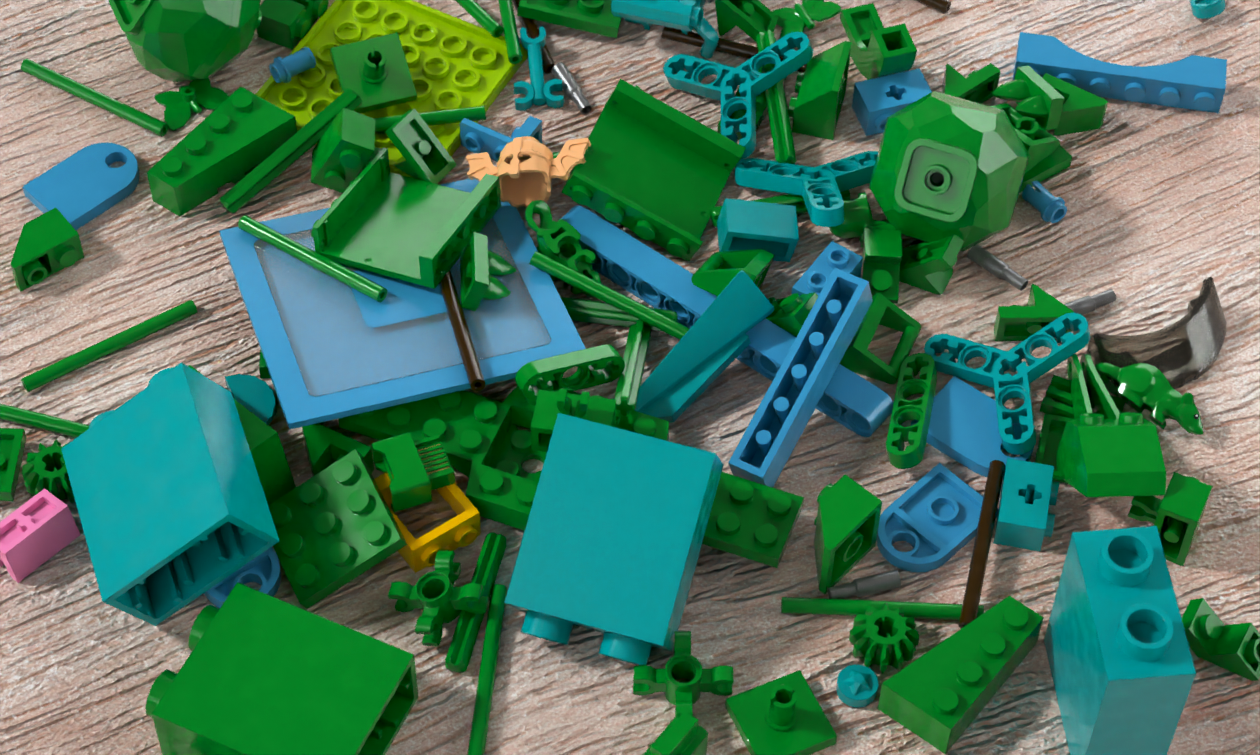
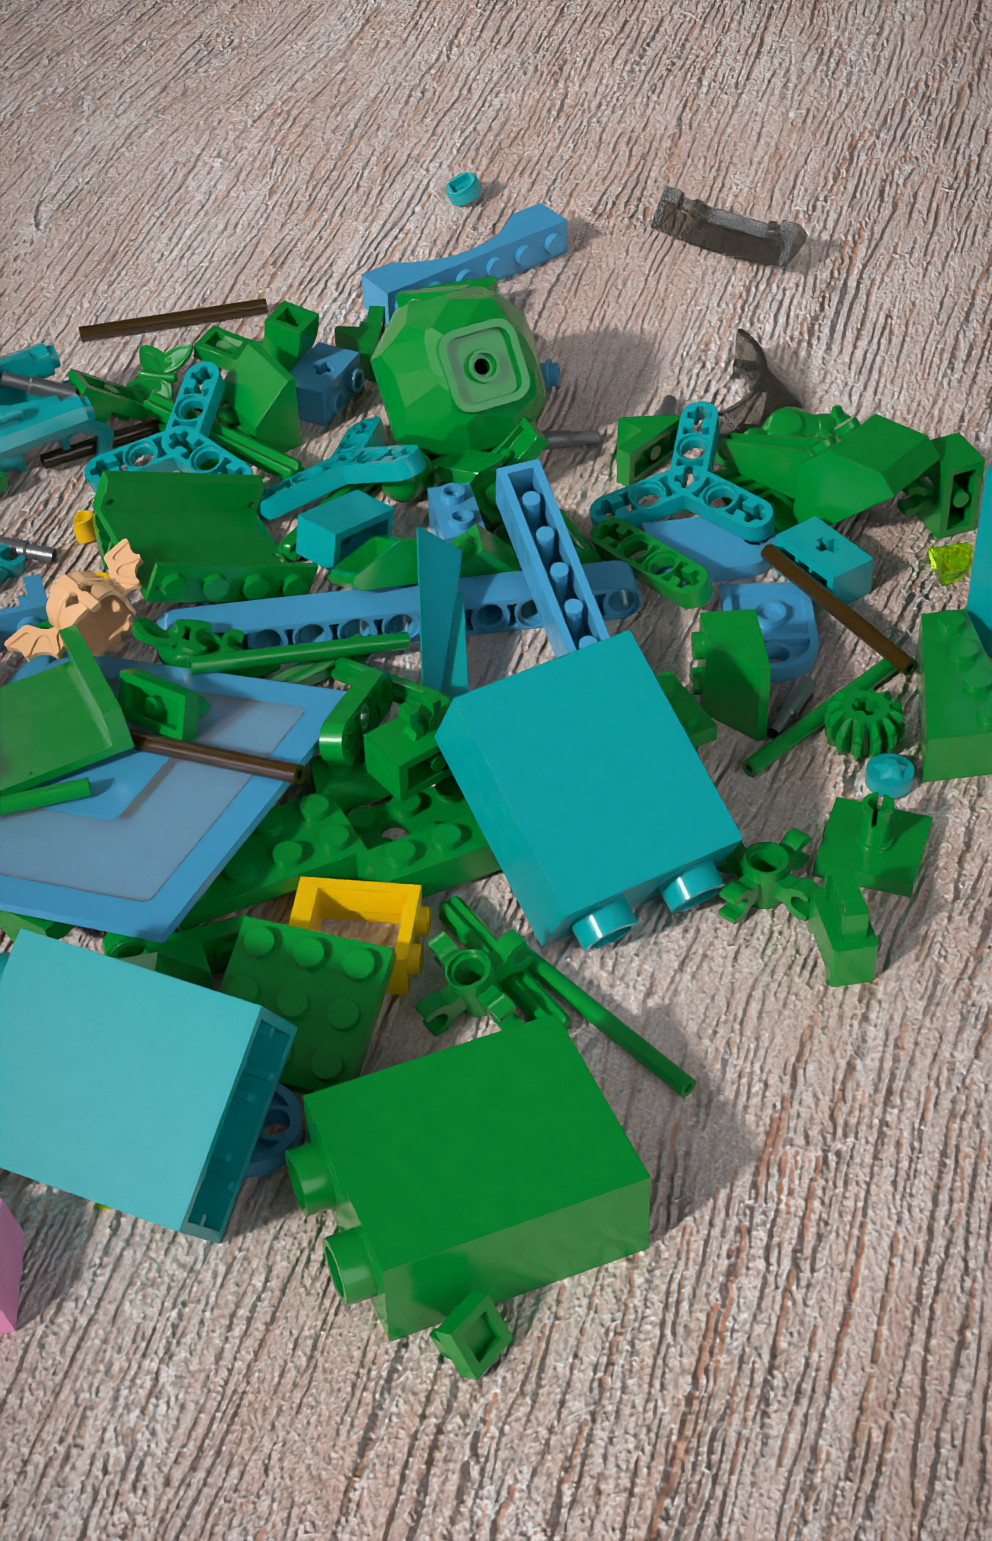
camera: 45 degrees left, 10 degrees down
green piece [372,432,455,512] -> none

